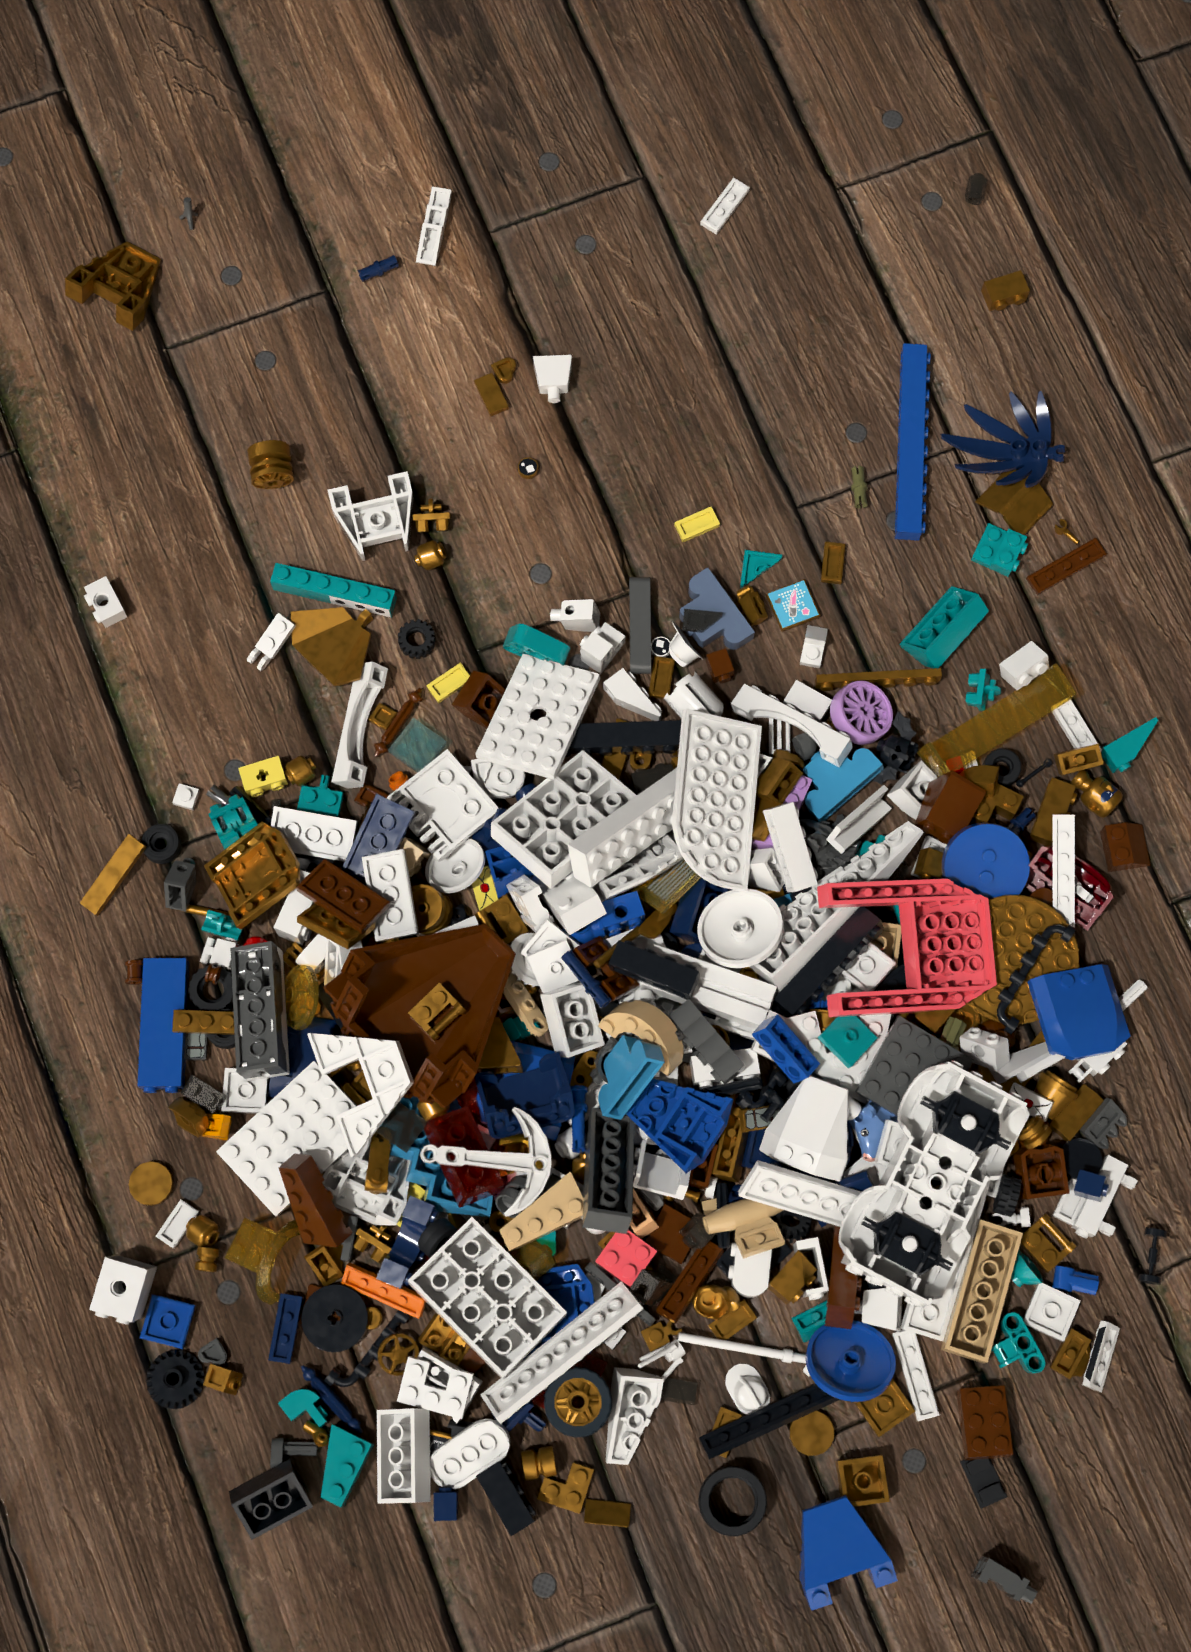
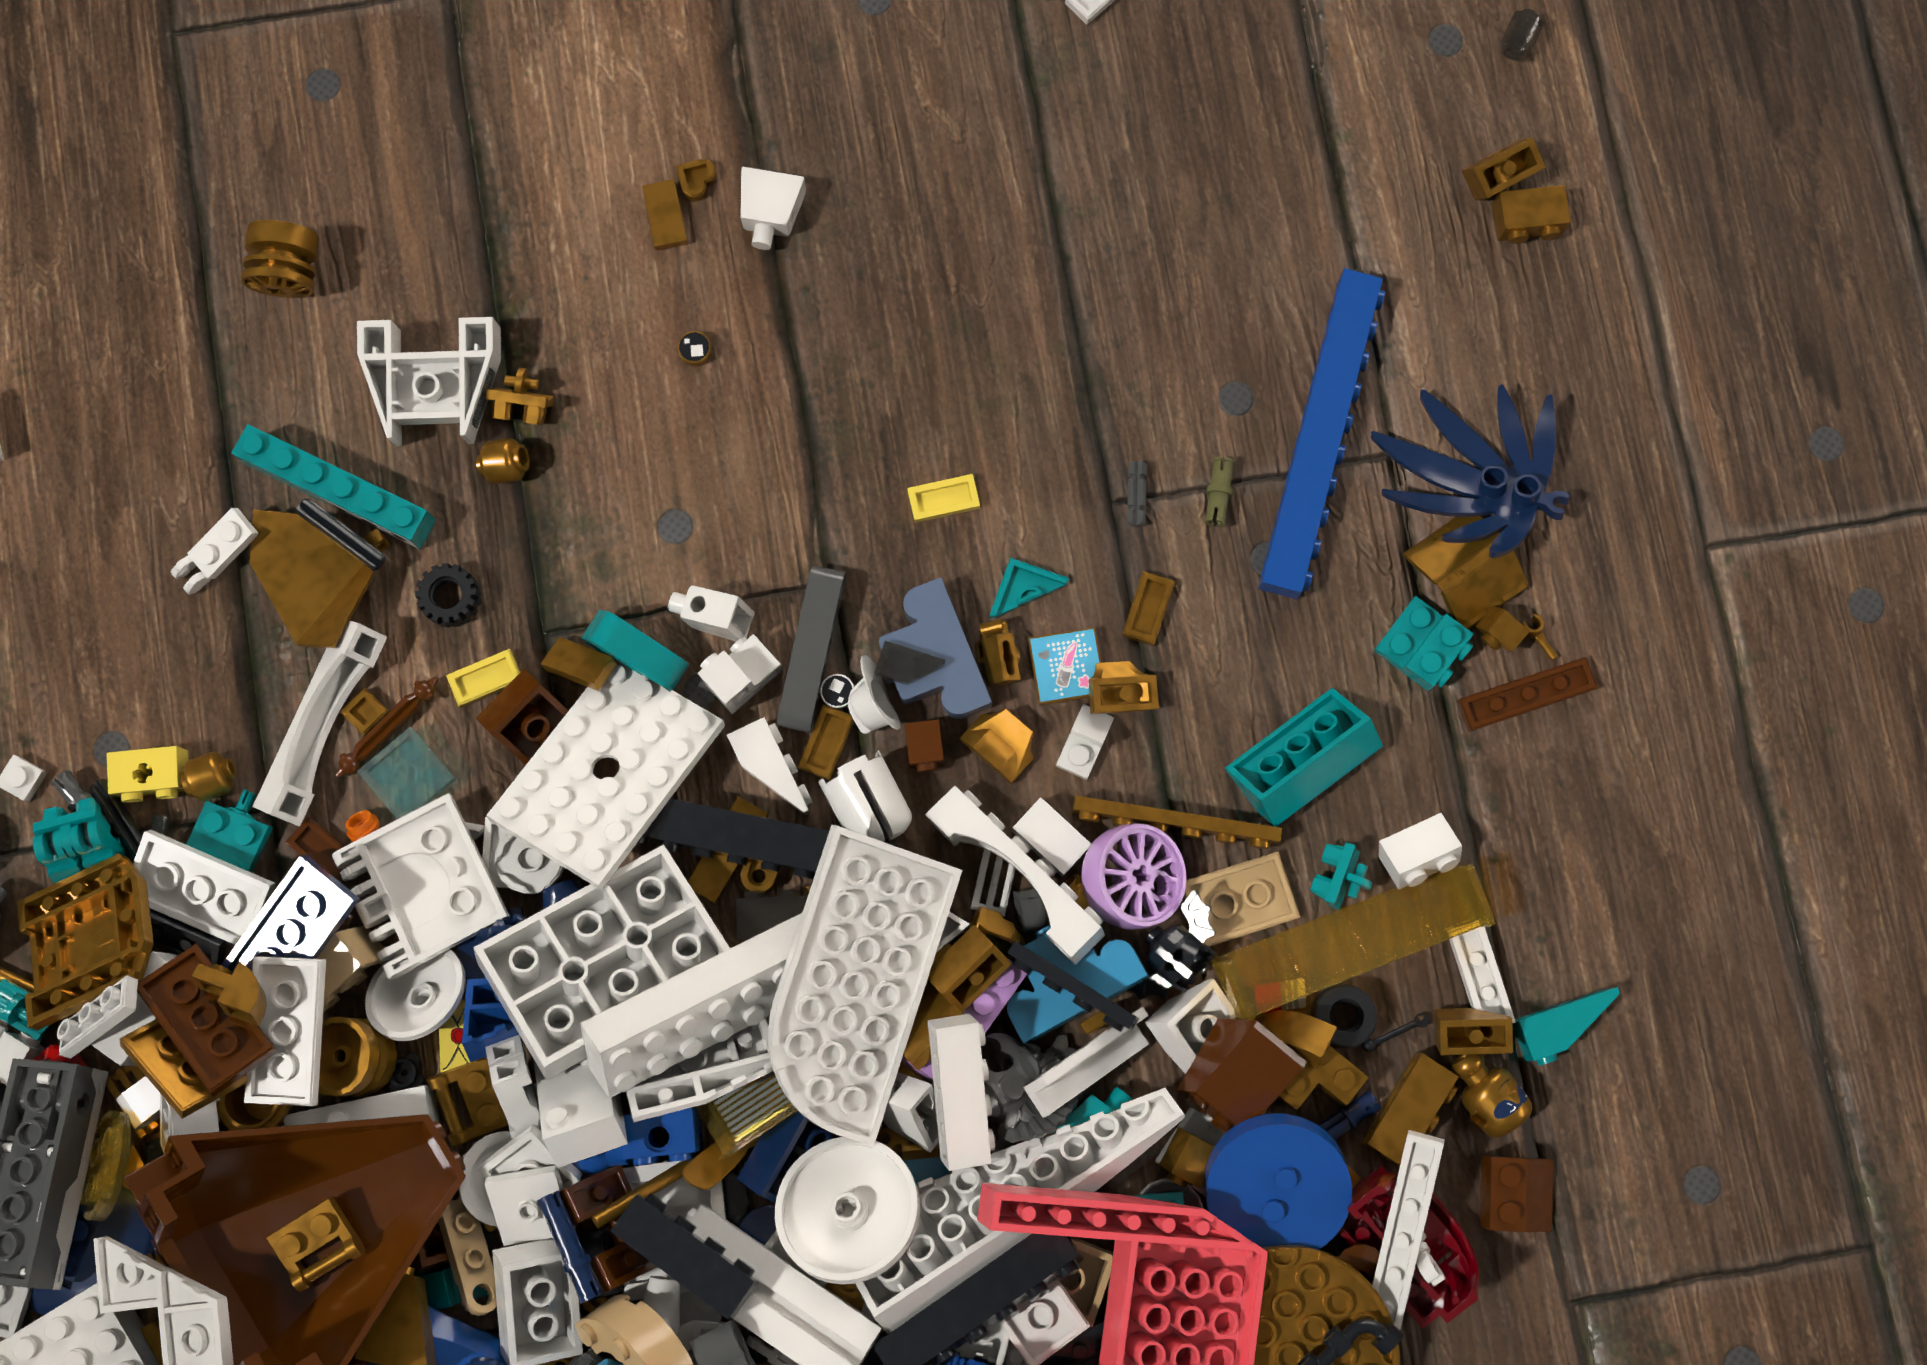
camera: 10 degrees right, 5 degrees up
none -> white tile [57,976,138,1059]
none -> pearl gold brick [191,963,267,1027]
none -> black axle [296,498,386,571]
none -> pearl gold tile [541,637,617,691]
none -> pearl gold slope [960,709,1034,784]
none -> black plate [1008,941,1139,1032]
none -> pearl gold tile [1079,1011,1107,1035]
none -> pearl gold slope [1089,661,1159,714]
none -> dark grey axle [1127,461,1147,527]
none -> tan tile [1183,852,1300,947]
none -> pearl gold brick [1461,137,1546,200]
none -> pearl gold plate [1475,606,1530,652]

